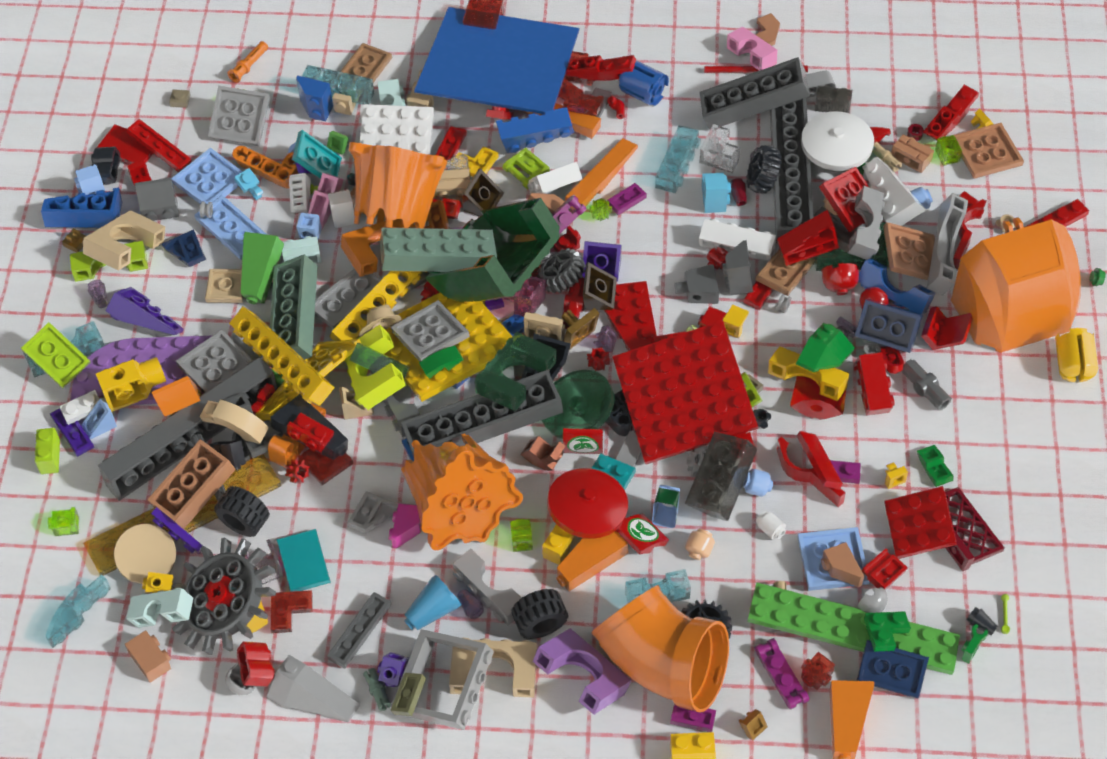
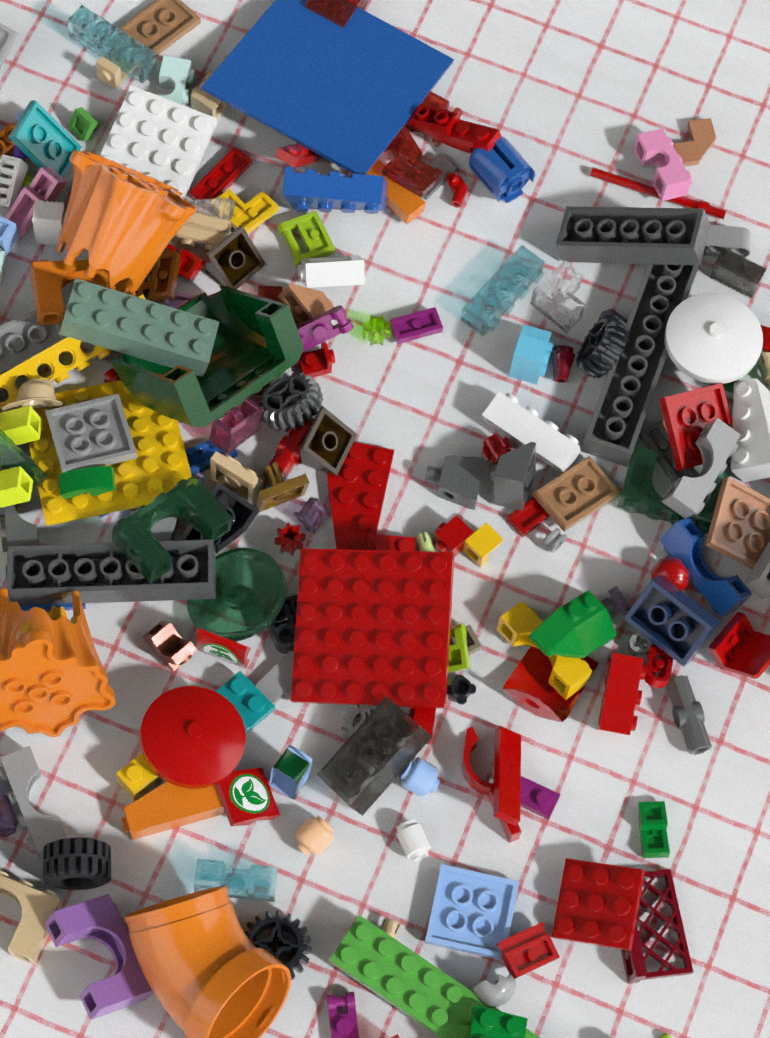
camera: 10 degrees right, 10 degrees up
blue slope [296,75,333,122] -> none
clear neon green brick [510,519,533,552] -> none
orange slope [565,138,638,210] -> none
dark purple slope [582,241,622,282] -> none
red wedge [777,209,839,266] -> none
red cylinder [821,263,859,295] -> none
nougat slope [821,542,864,587] -> none
yellow tile [885,462,908,489] -> none

